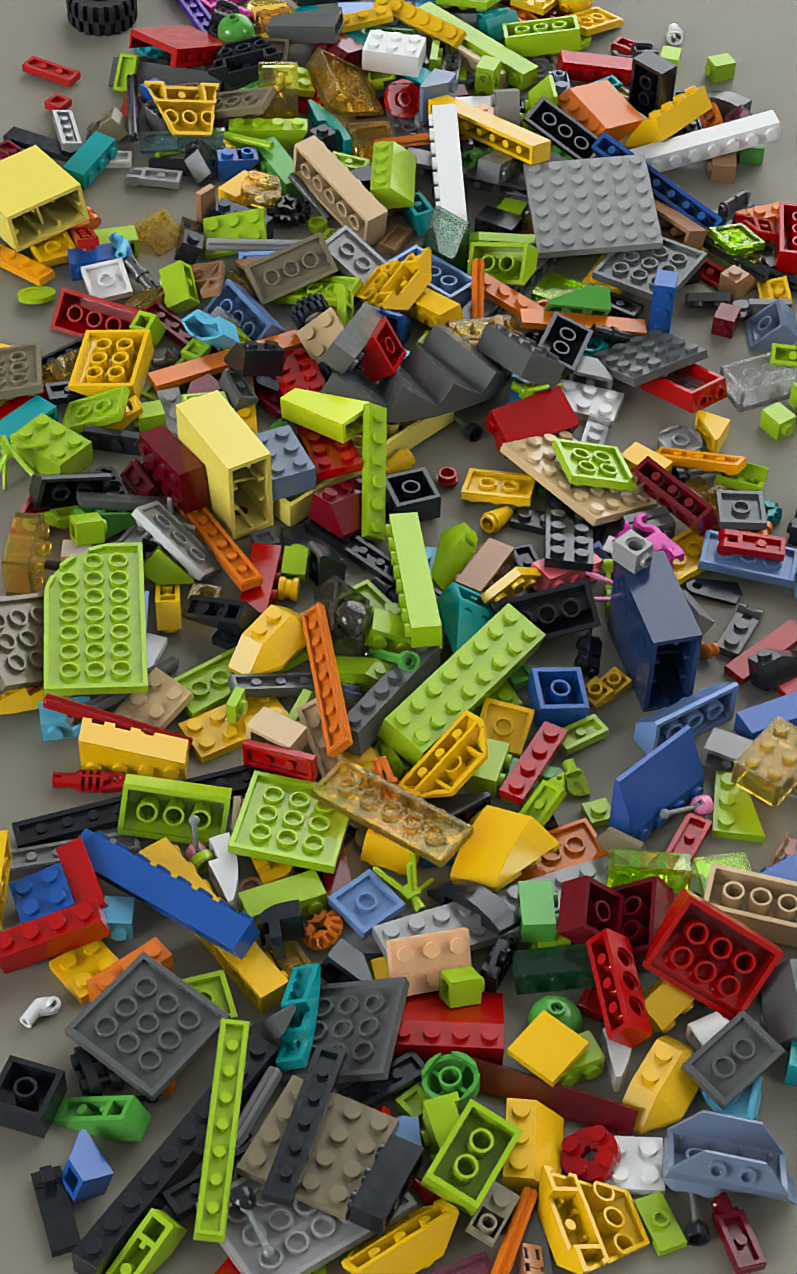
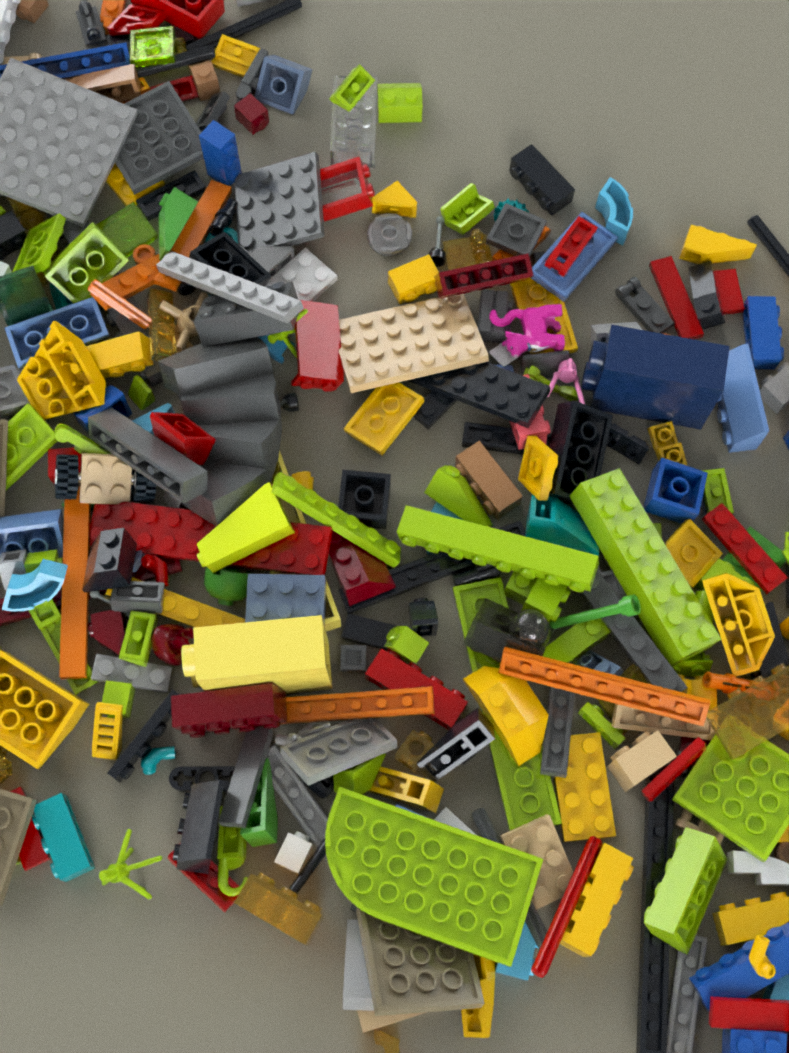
camera: 65 degrees left, 25 degrees up
lime brick [10,413,94,474] -> none
black plate [44,381,88,405] -> none
red hinge [52,769,126,794] -> none
lime tile [62,385,130,433] -> none
lime brick [69,512,108,546] -> none
dark red plate [120,458,159,496] -> none
dark grey plate [151,347,181,367] -> none
light grey hinge [186,815,206,862] -> none
lime tile [190,849,217,875] -> none
lime plate [226,686,248,724] -> none
yellow wheel [277,576,300,602] -> none
red plate [436,467,459,488] -> none
yellow cone [480,506,513,533] -> none
lime plate [552,438,637,492] -> none
lime piece [562,758,591,797] -> none
light grey plate [581,413,611,445] -> none
light grey brick [612,529,654,574] -> none
light orange plate [655,447,746,475] -> none
black piece [686,578,743,606] -> none
lime brick [759,402,797,441] -> none
none -> red arm [141,554,169,587]
none -> teal arm [141,746,176,775]
none -> light grey plate [156,251,304,324]
none -> yellow arm [749,935,776,979]

